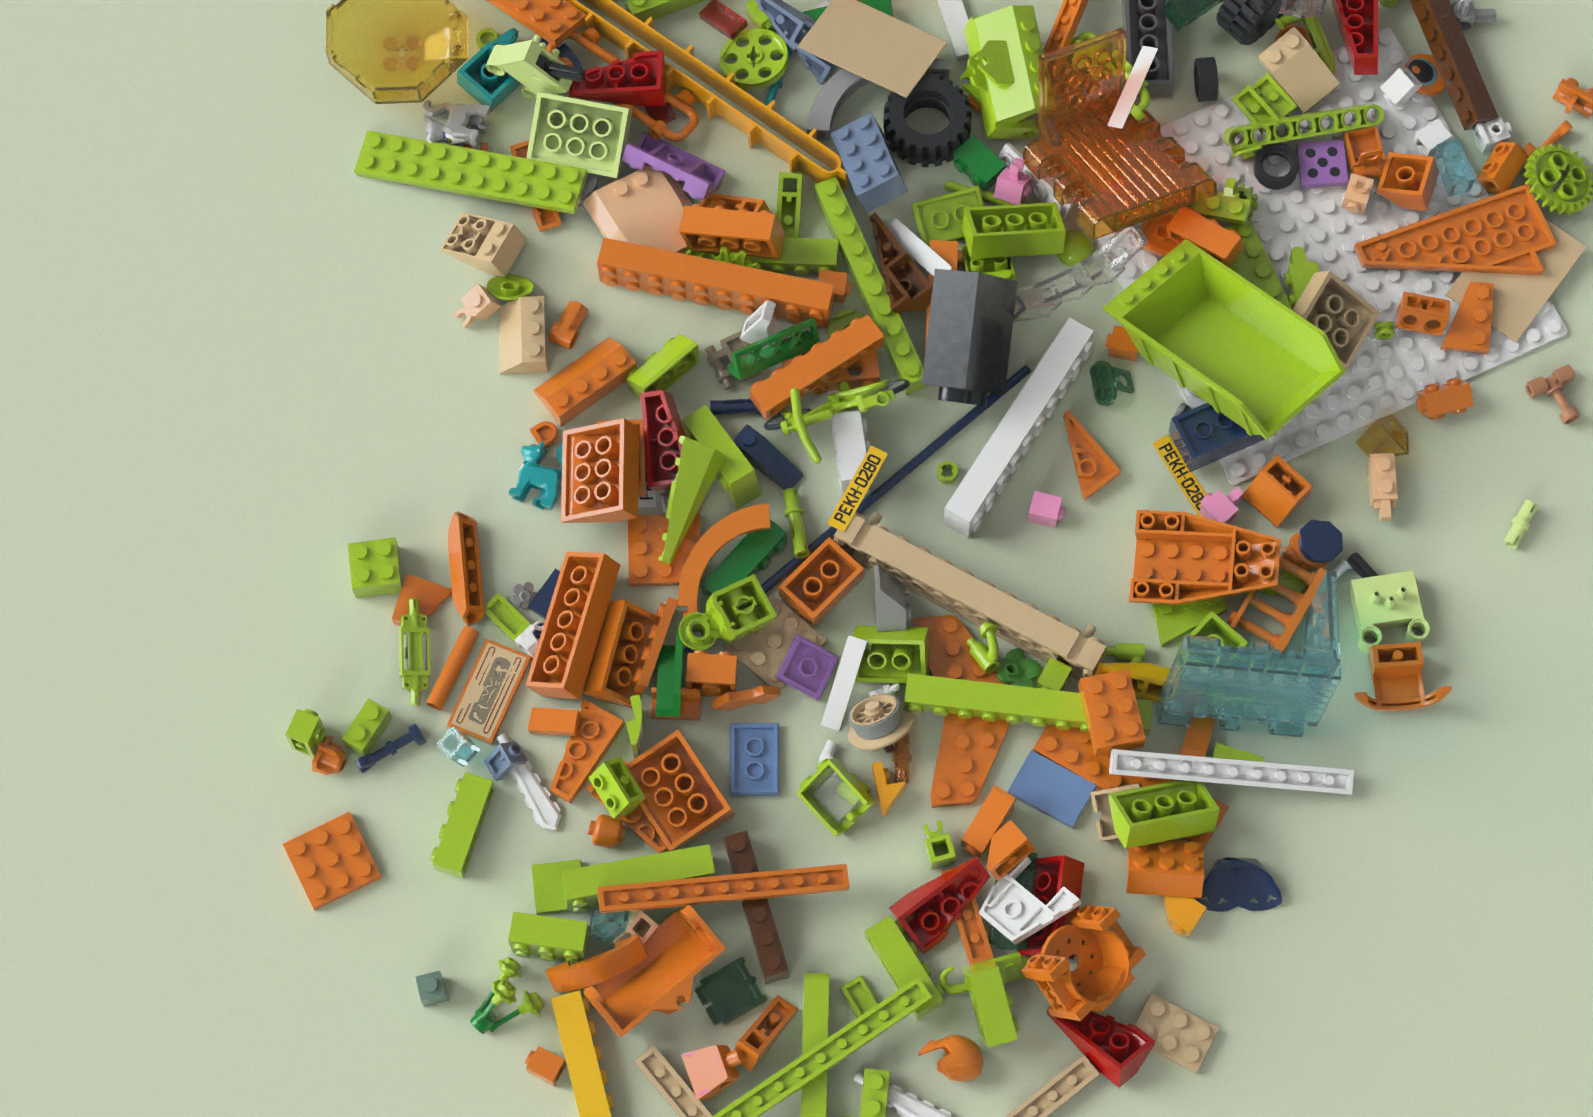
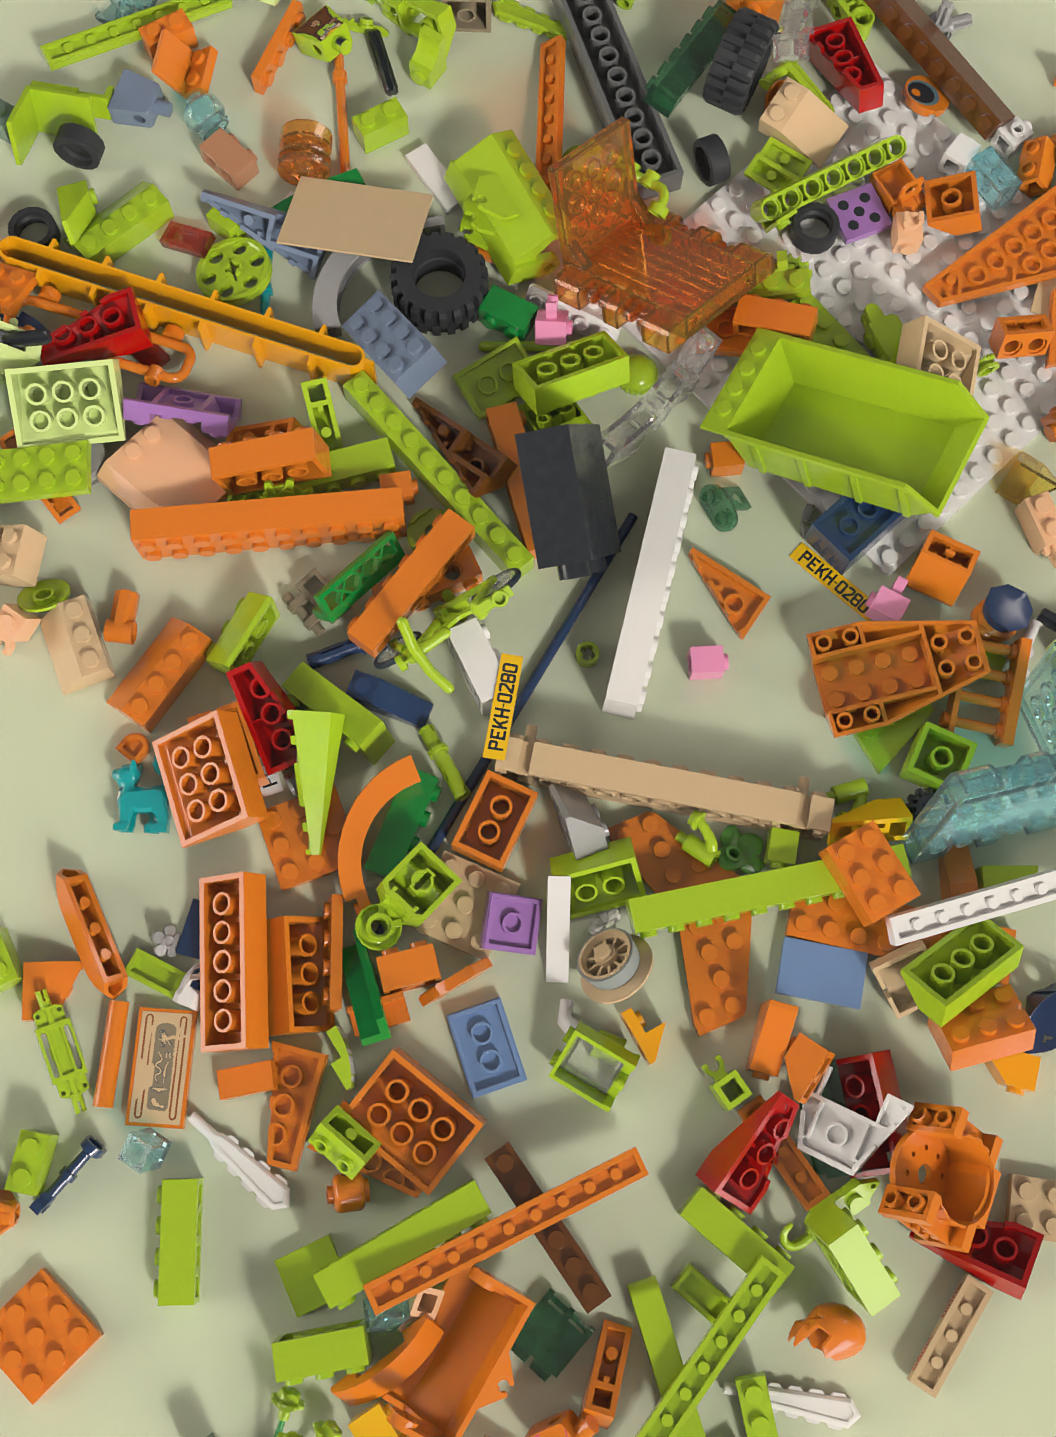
camera: 25 degrees left, 5 degrees up
sand blue bracket [484,742,528,781] -> none
white arch [740,300,781,349] -> none
white sticker [888,218,952,276] -> none
clear orange pin [892,733,912,784] -> none
white sticker [1107,46,1158,129] -> none
white brick [1380,68,1422,105] -> none

